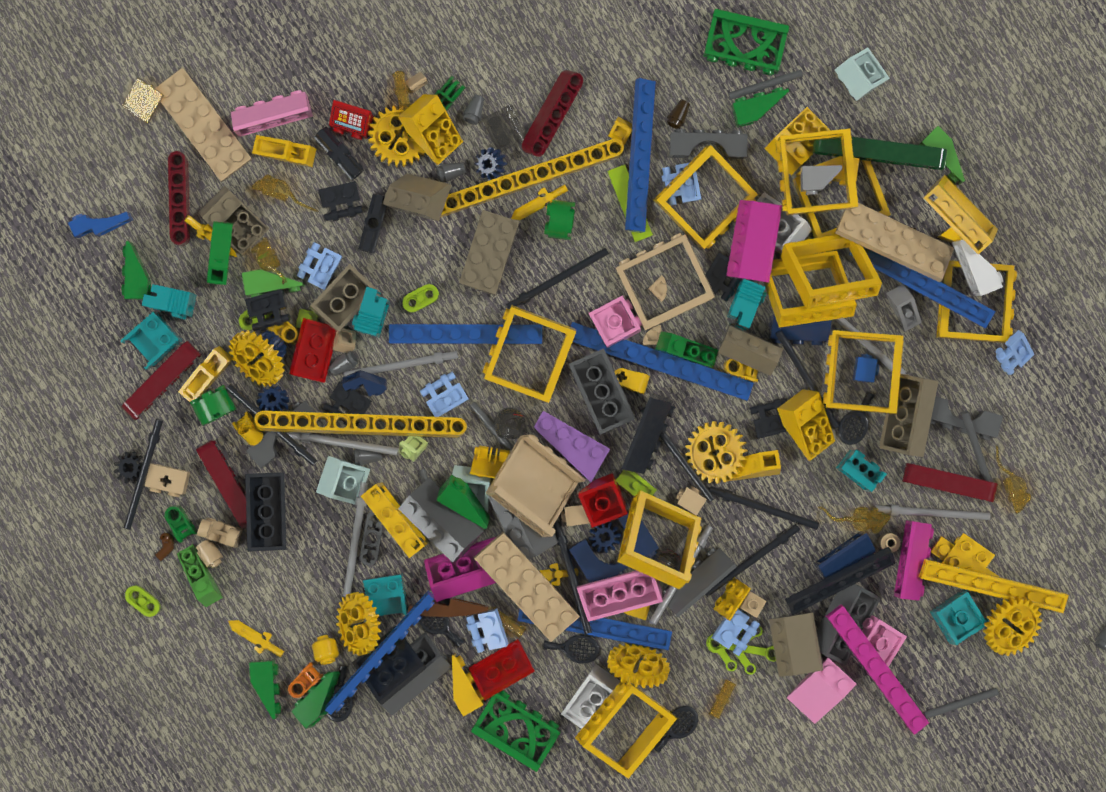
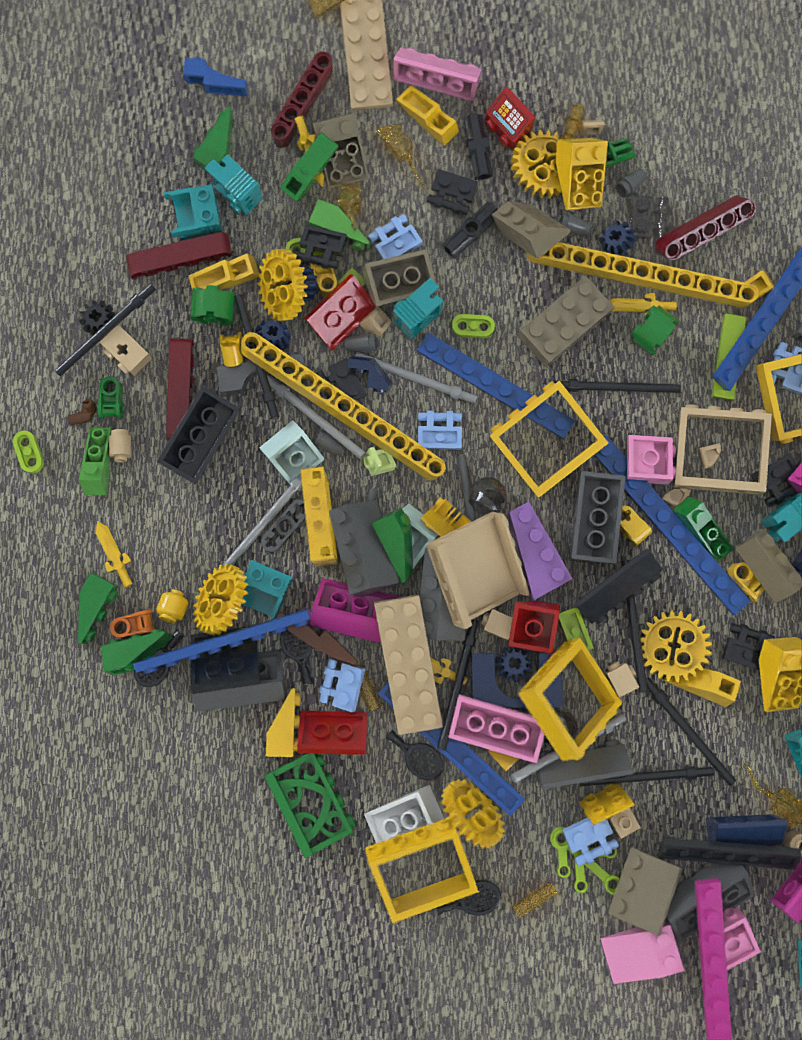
camera: 30 degrees right, 5 degrees down
tan piece [197,517,243,548] -> none

